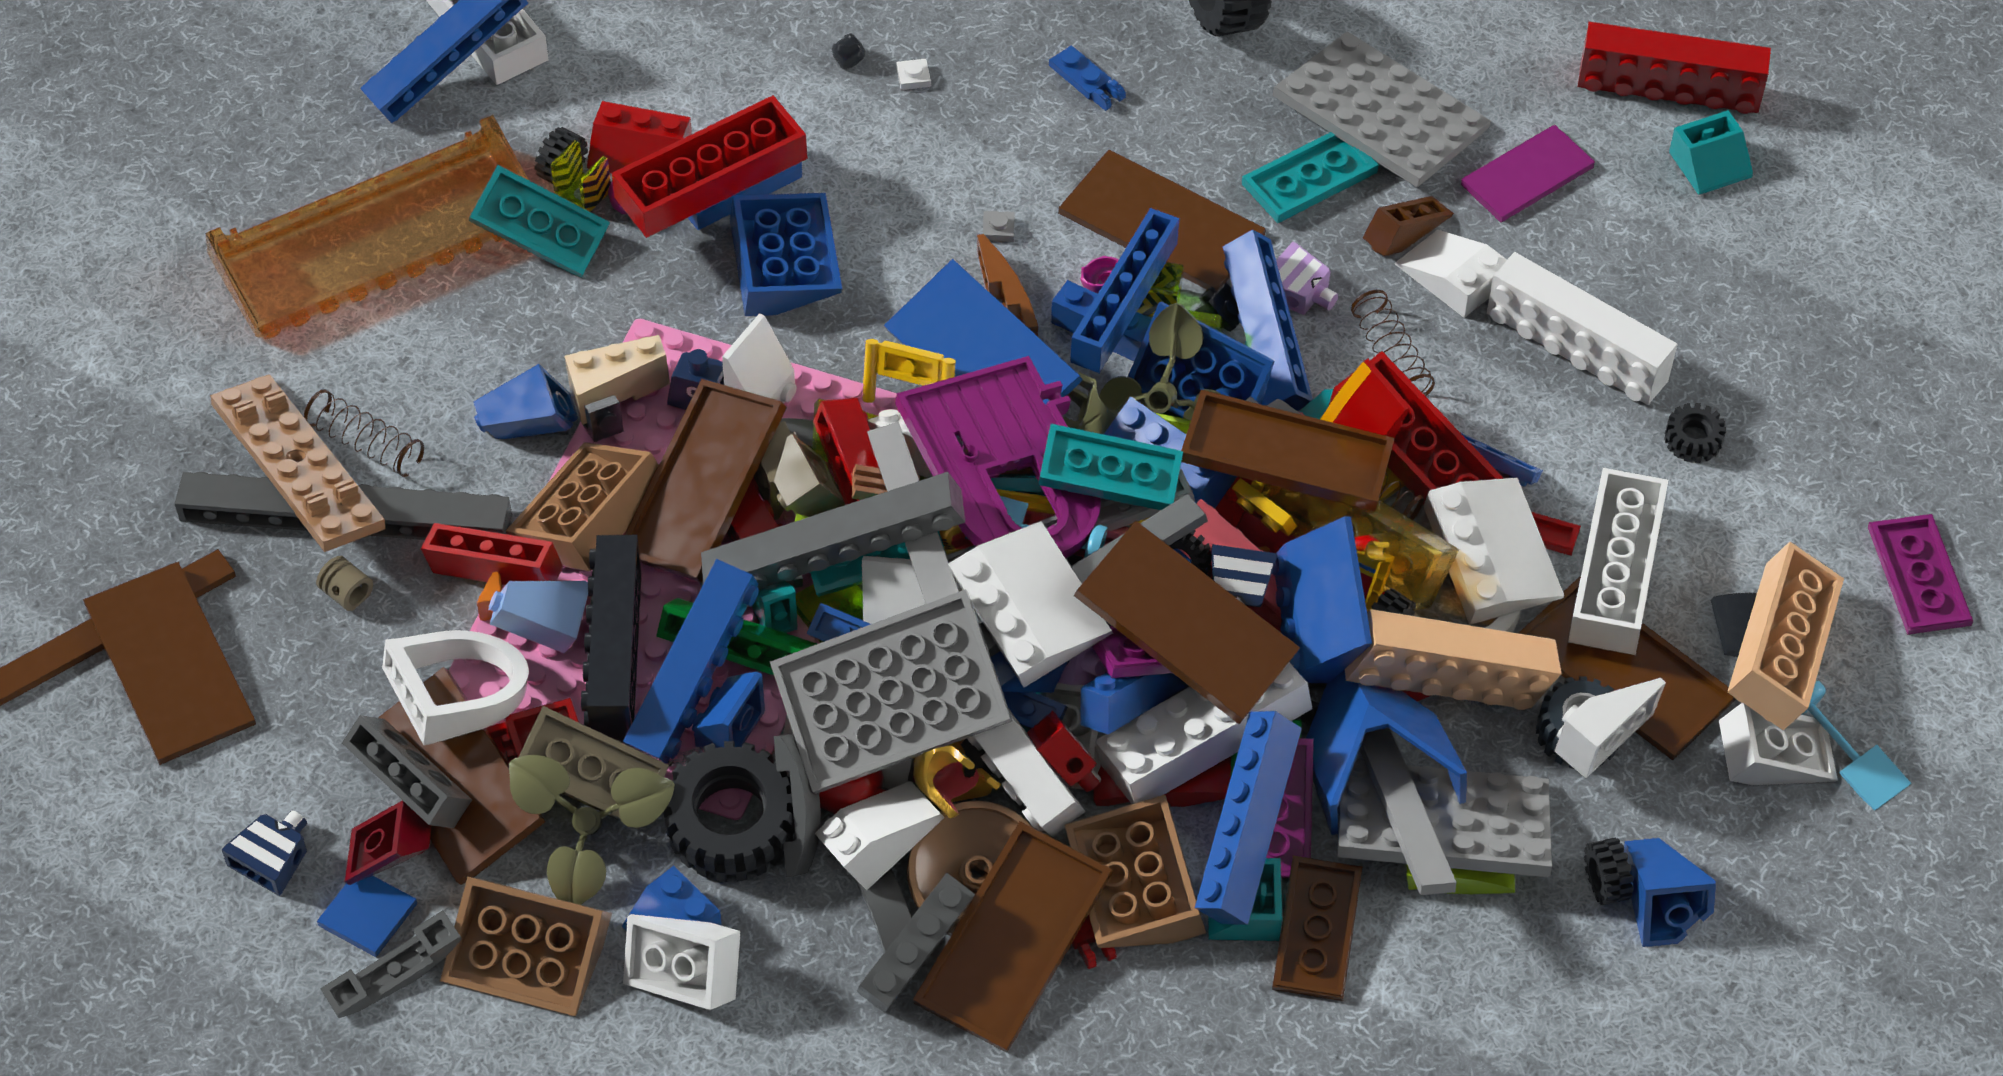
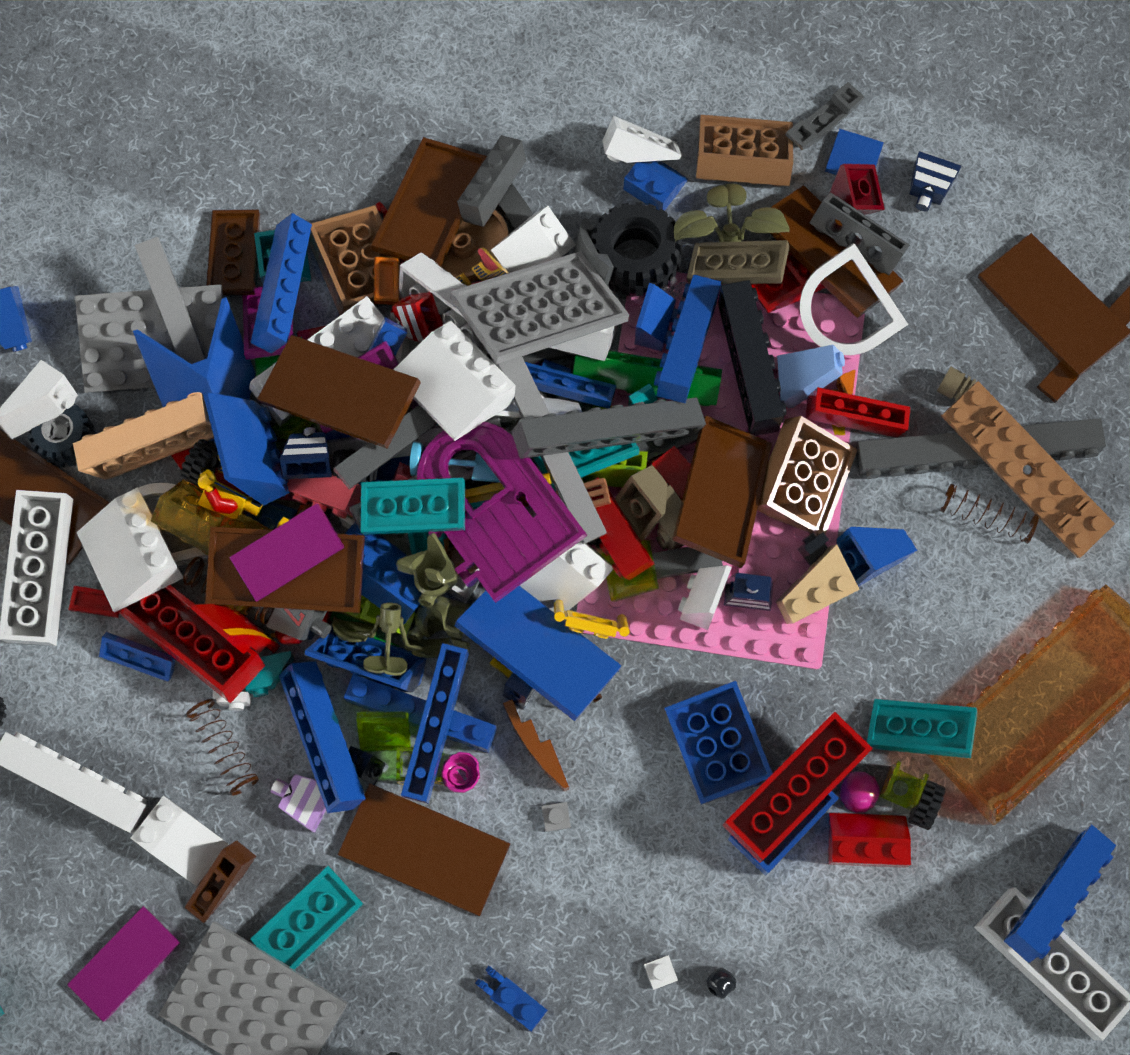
camera: 170 degrees right, 20 degrees up
black tyre [1584,837,1634,905] -> none
none -> magenta tile [229,503,345,602]
none -> orange tile [374,257,399,305]
none -> olive piece [397,533,458,608]

